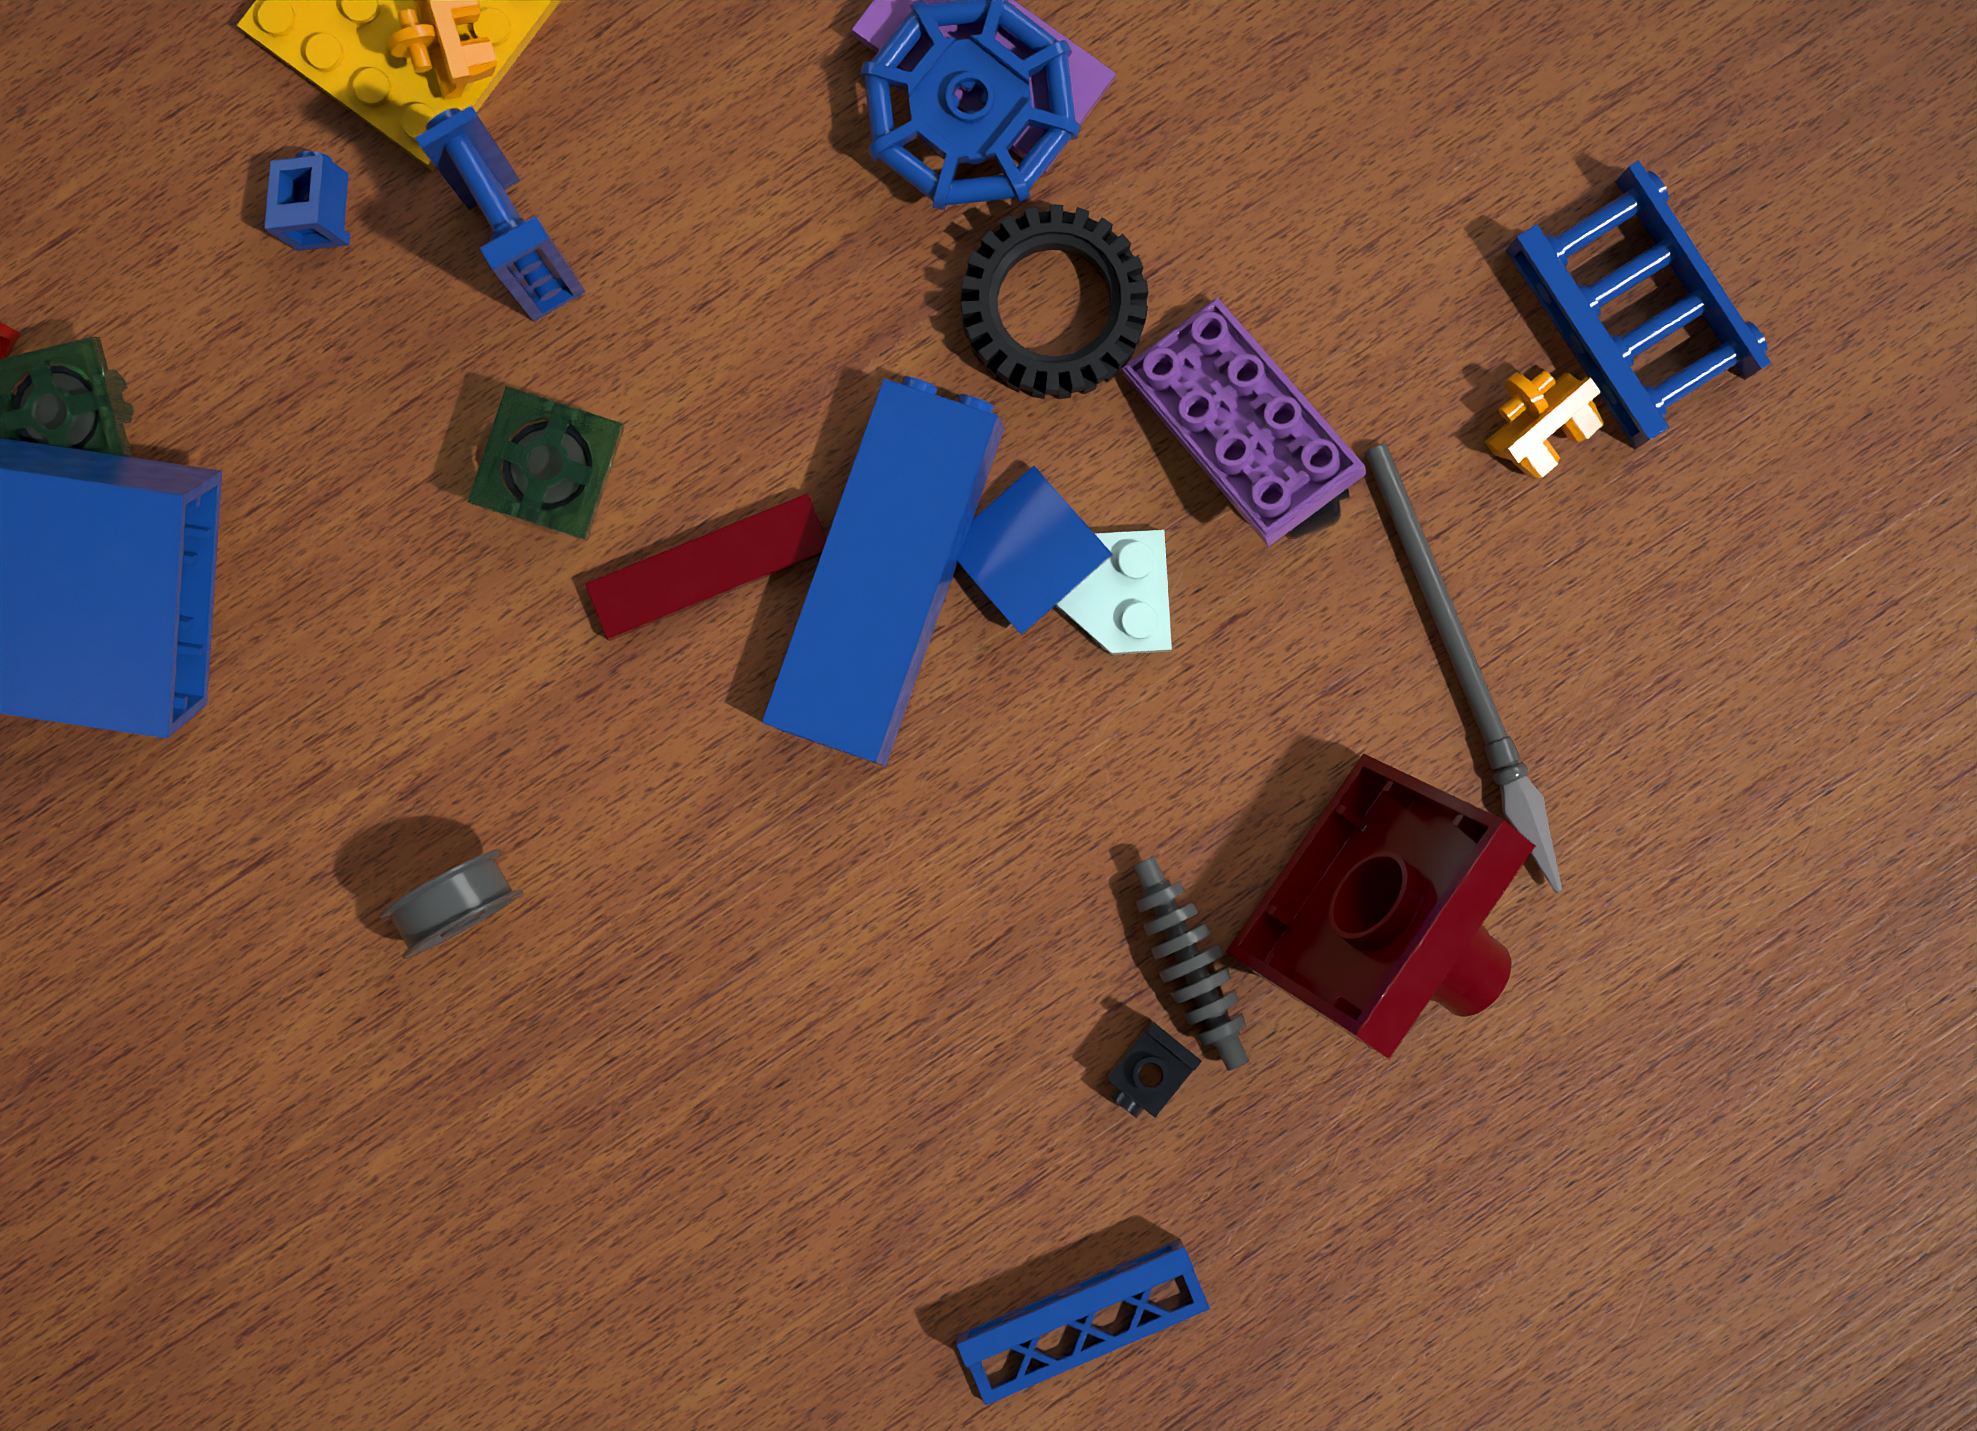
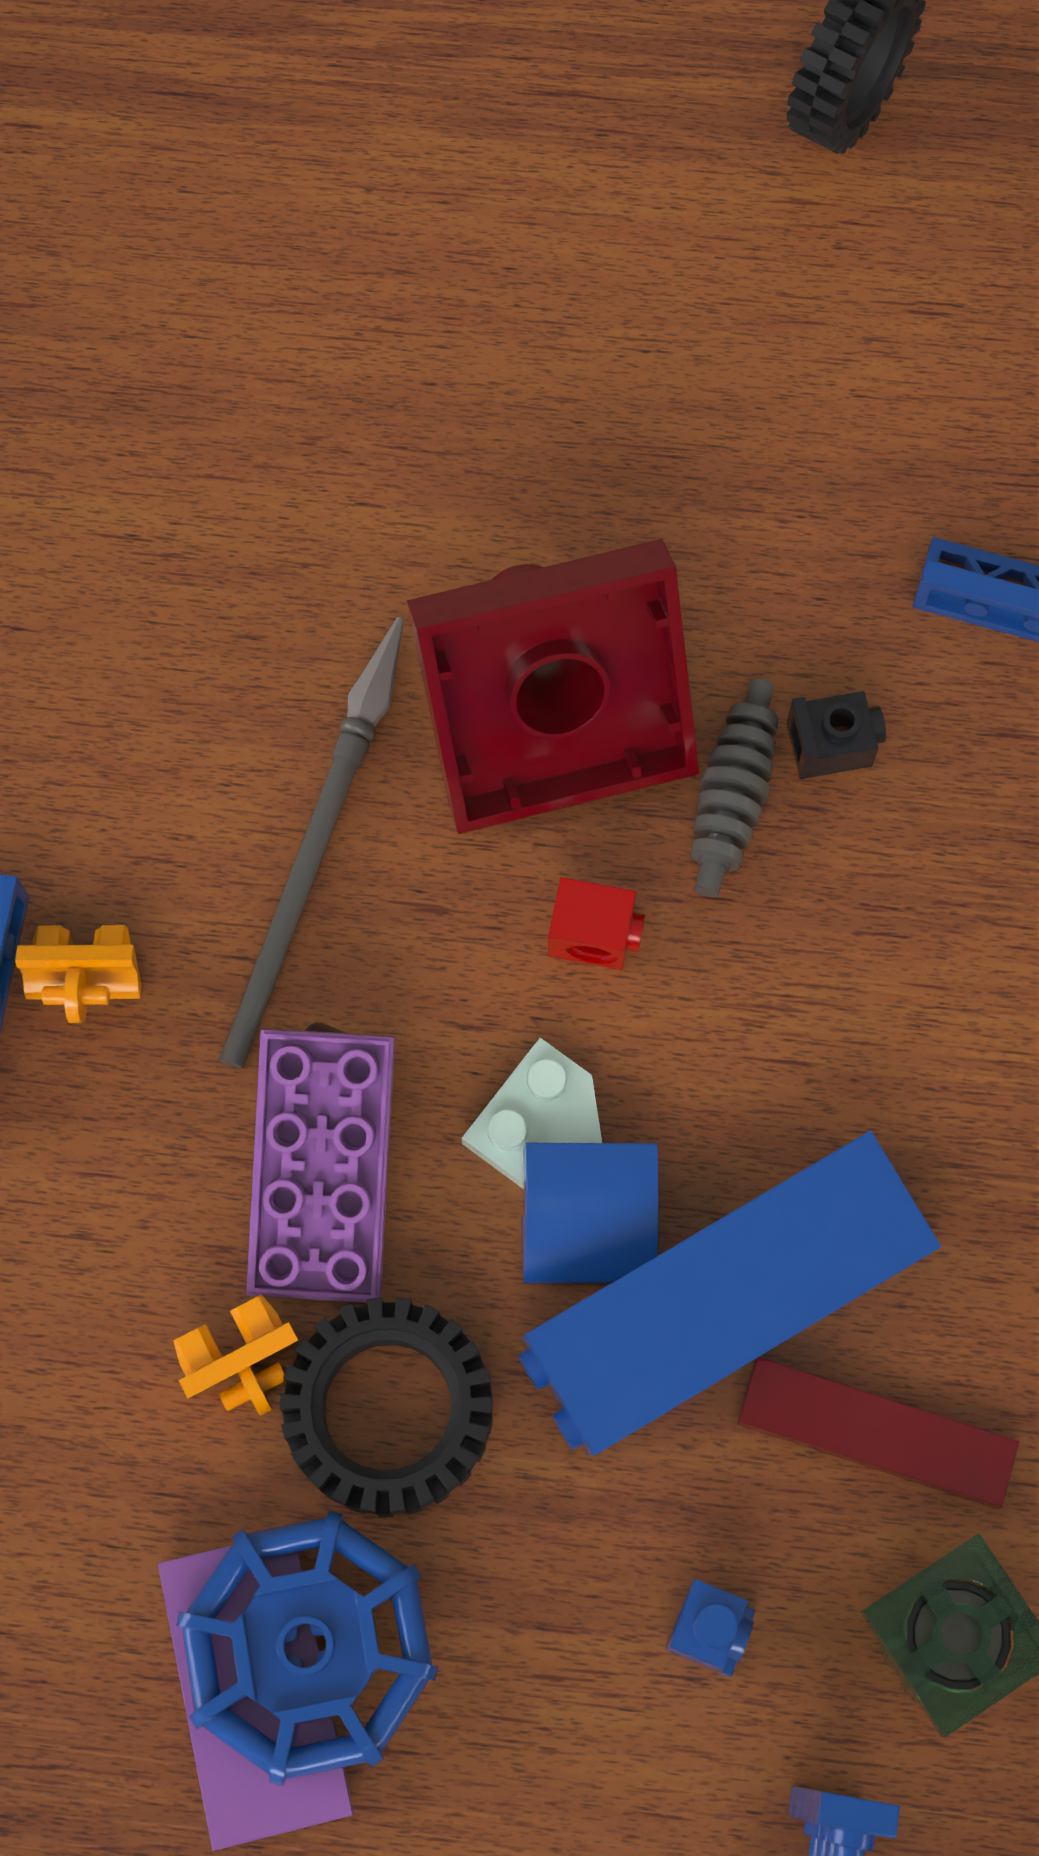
camera: 135 degrees left, 15 degrees down
none -> light orange hips [173,1294,298,1416]
none -> red brick [548,877,645,970]
none -> blue brick [666,1579,756,1677]

